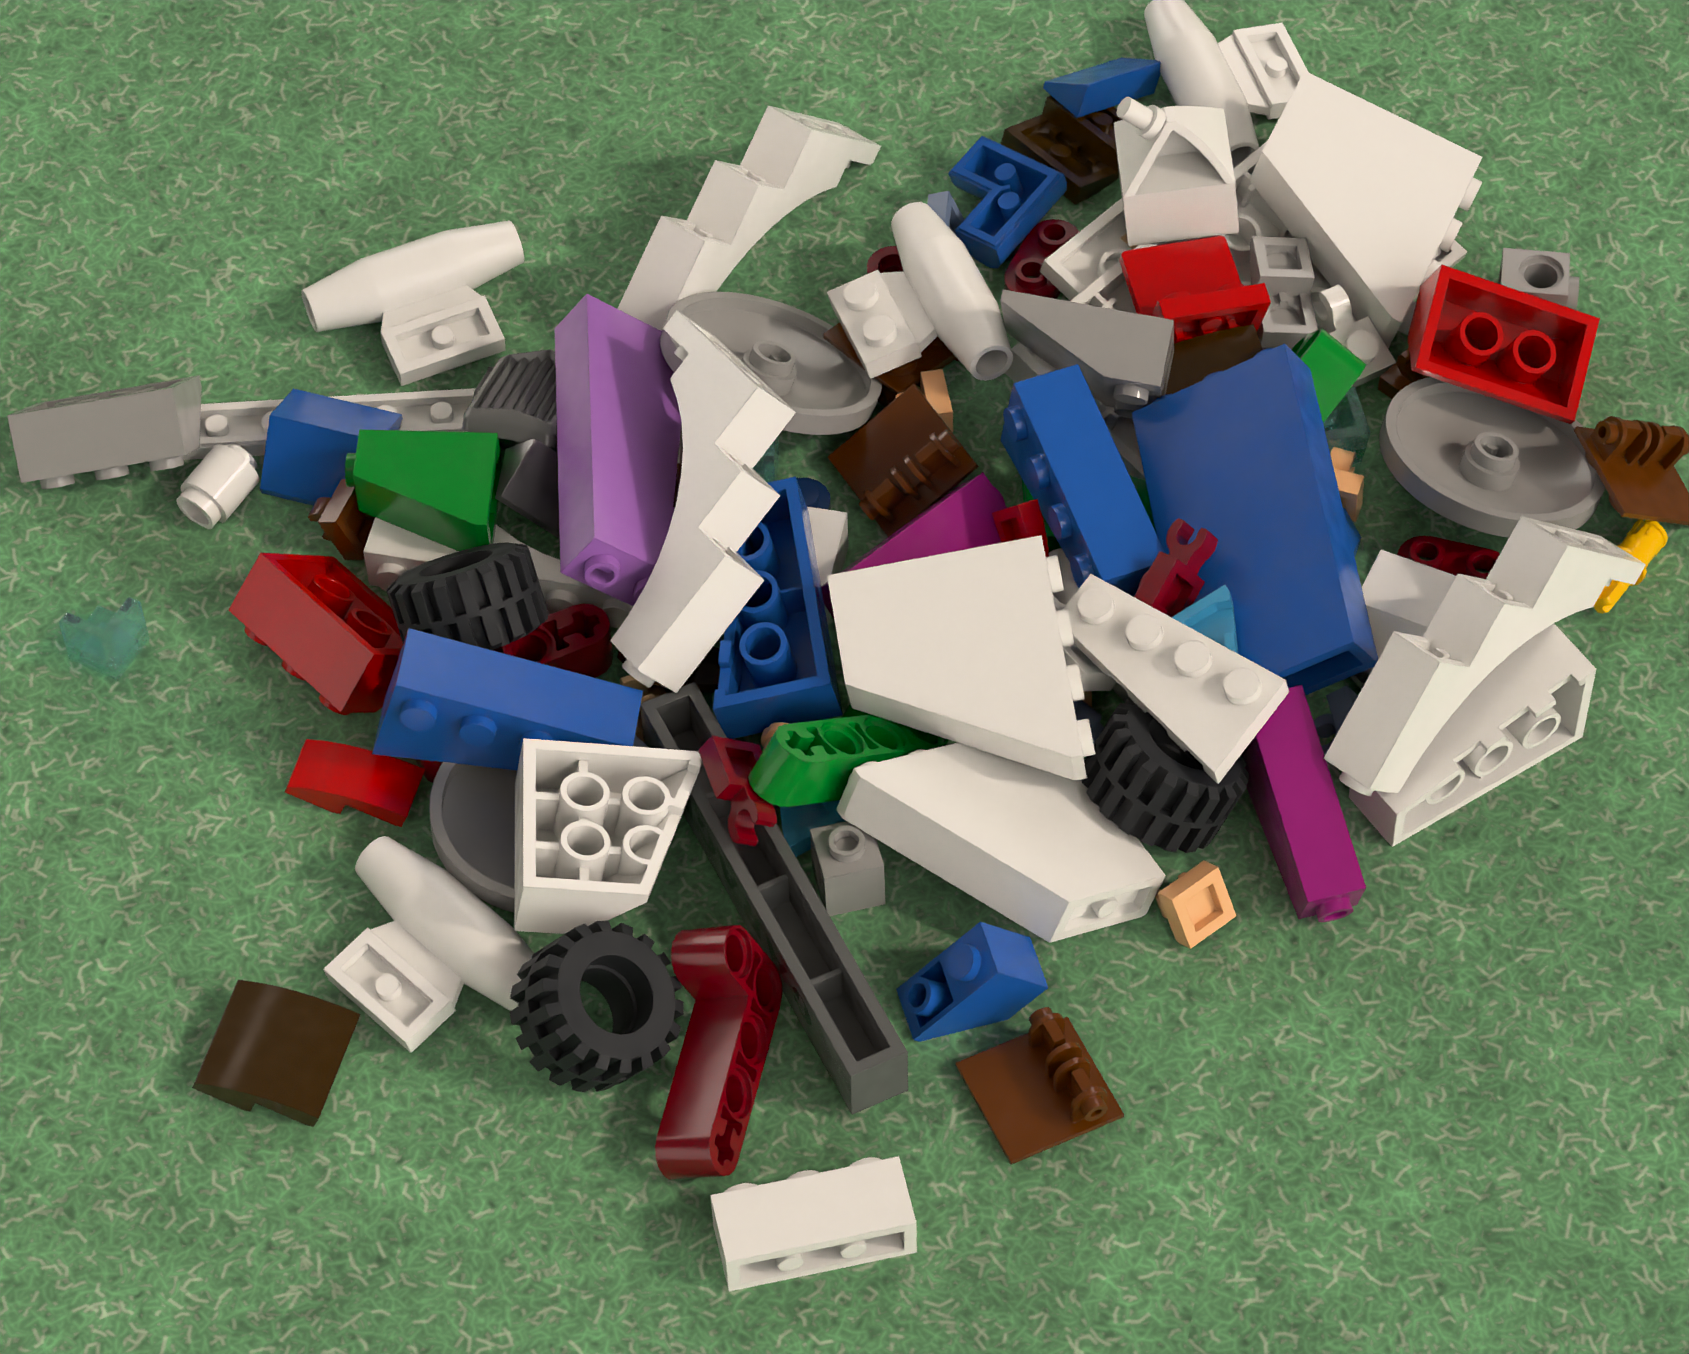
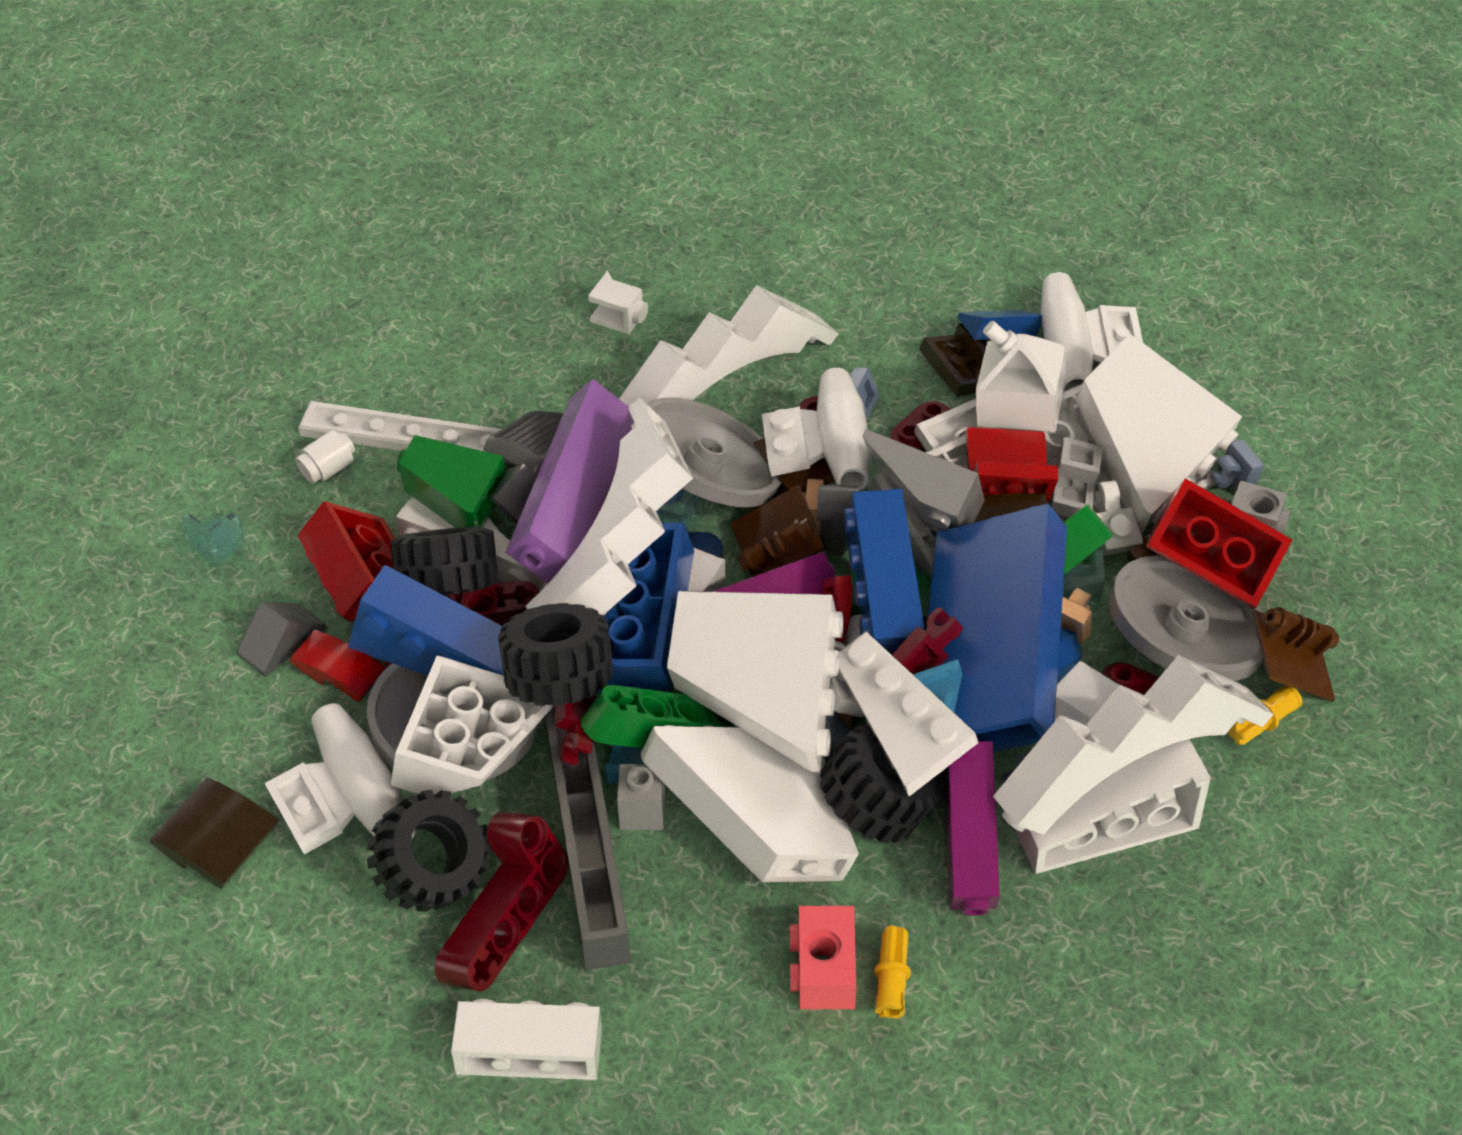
camera: 15 degrees right, 5 degrees down
light grey slope [7,375,202,489] -> none
blue slope [260,389,403,506] -> none
white plate [301,221,524,386] -> none
reddish brown tile [307,479,375,560] -> none
blue slope [896,922,1048,1042] -> none
blue brick [948,136,1067,269] -> none
reddish brown hinge [955,1007,1124,1165] -> none
light nougat tile [1155,860,1236,949] -> none
none -> dark grey slope [237,601,327,677]
none -> black tyre [498,603,613,706]
none -> white window [588,270,648,334]
none -> coral brick [790,906,856,1009]
none -> dark grey piece [817,484,860,556]
none -> yellow axle [874,925,911,1019]
none -> sand blue tile [1211,440,1265,492]

